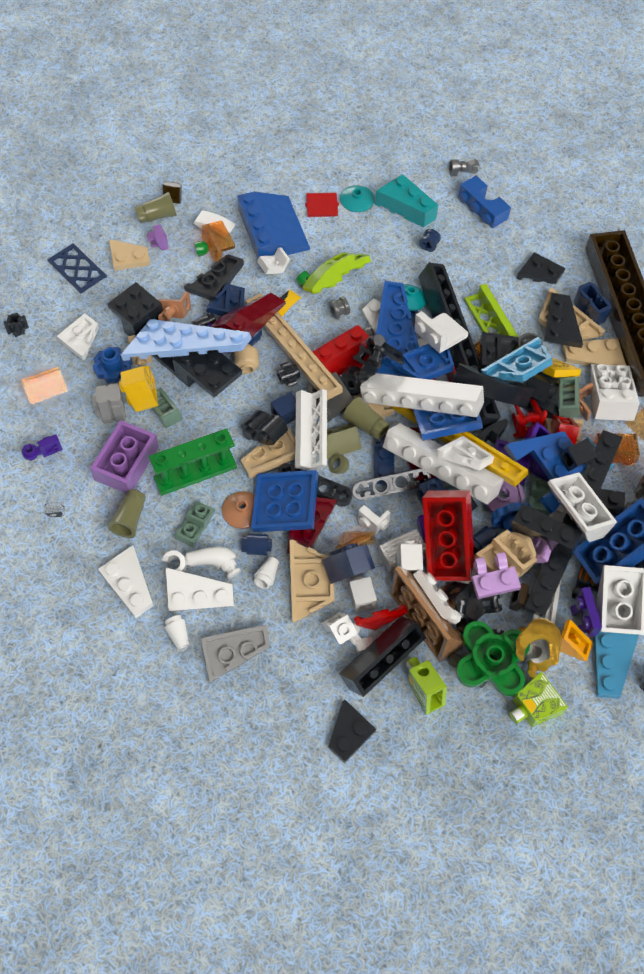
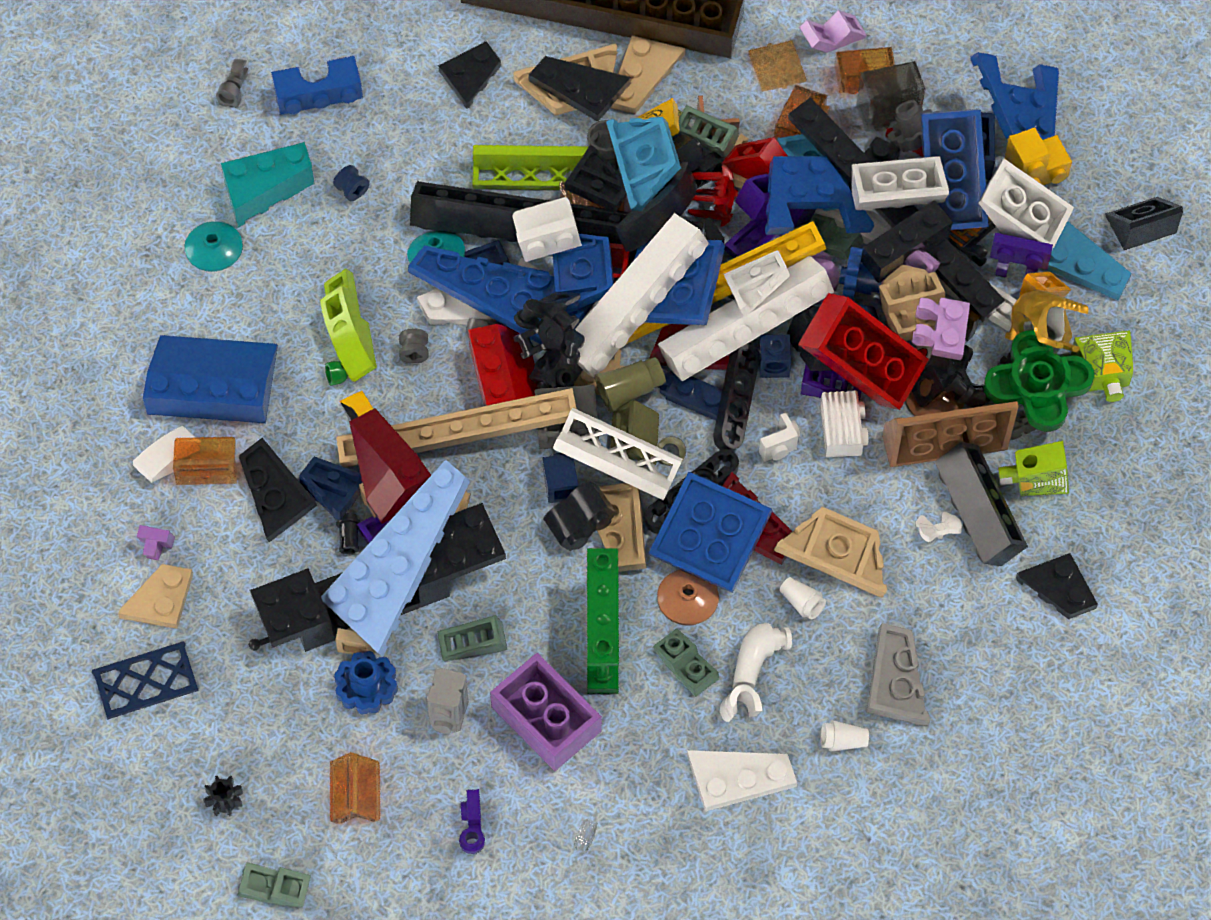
camera: 65 degrees left, 0 degrees up
white wing [57,313,99,361] -> none
olive plant [108,489,146,538] -> none
yellow brick [119,365,158,412] -> none
olive plant [135,192,177,223] -> none
nougat bracket [158,292,191,321] -> none
dark brown tile [163,182,182,204] -> none
white wing [166,567,234,611] -> none
green hinge [195,241,209,257] -> none
dark blue brick [241,534,272,556] -> none
white bracket [257,248,290,274] -> none
black gear [277,362,300,387] -> none
red piece [305,193,339,217] -> none
white bracket [321,612,357,644] -> none
dark blue brick [322,543,375,584] -> none
clear orange slope [335,531,375,550] -> none
white brick [349,577,377,613] -> none
red tile [354,604,408,631] -> none
white brick [396,541,423,574] -> none
white plate [413,569,461,624] -> none
black brick [559,438,598,472] -> none
dark blue brick [574,282,611,325] -> none
white slope [591,364,640,421] -> none

